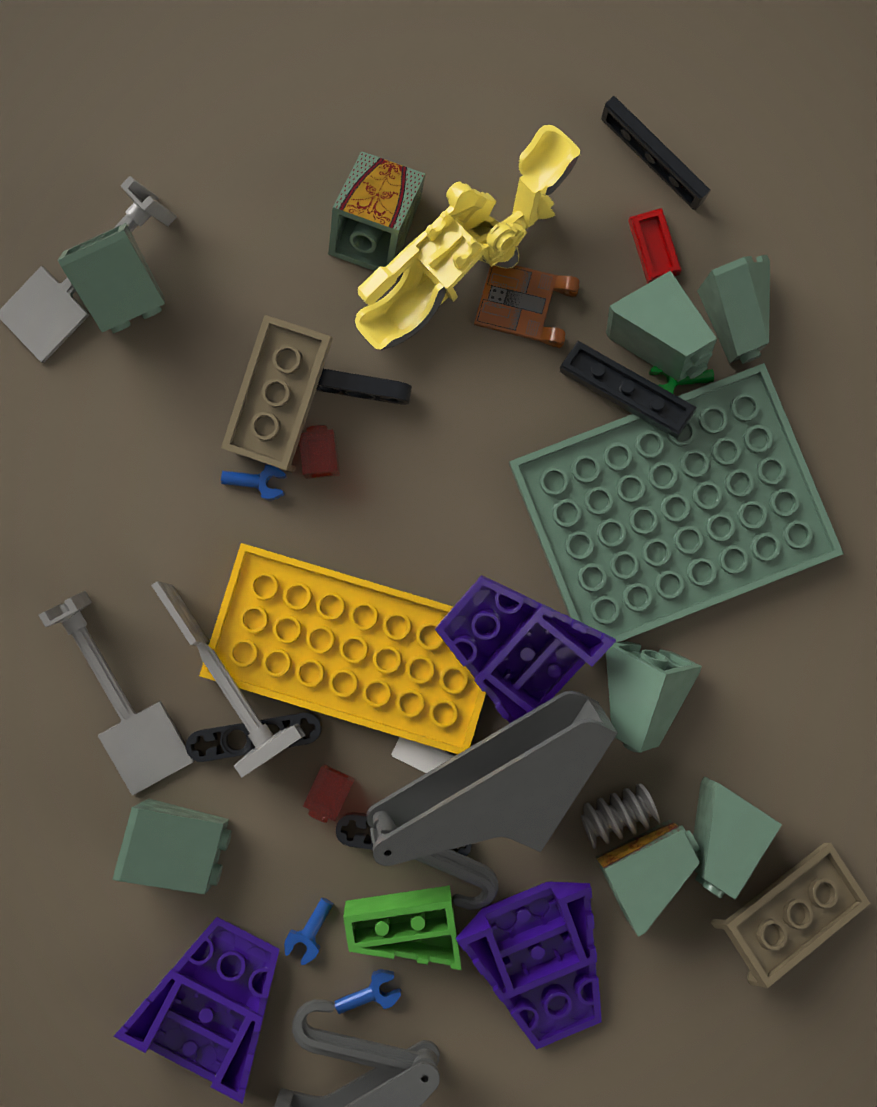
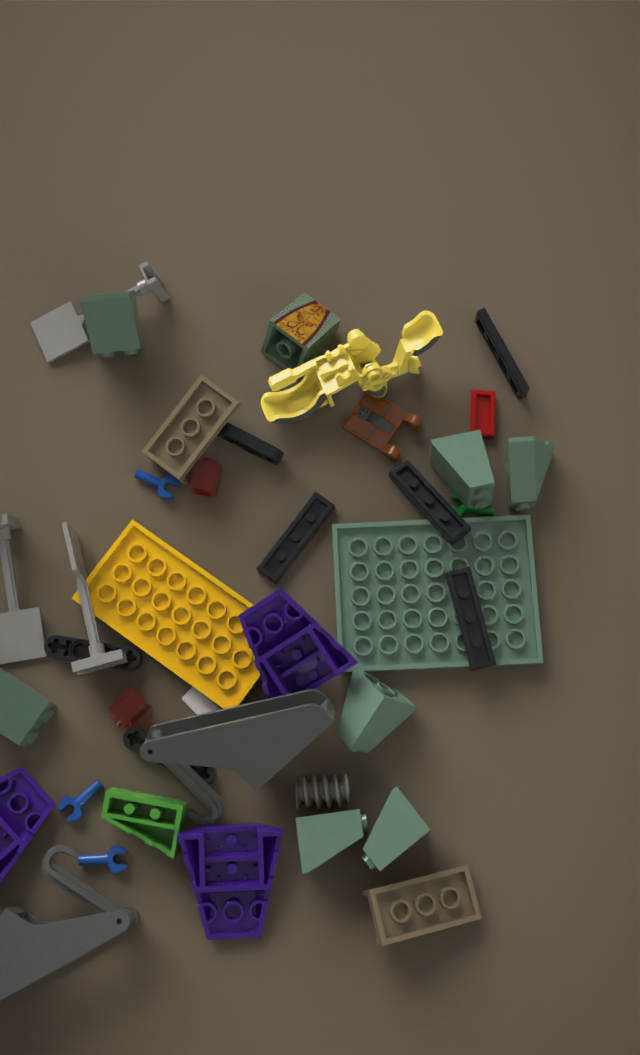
camera: 25 degrees right, 10 degrees down
none -> black tile [256,491,335,585]
none -> black tile [445,566,496,672]

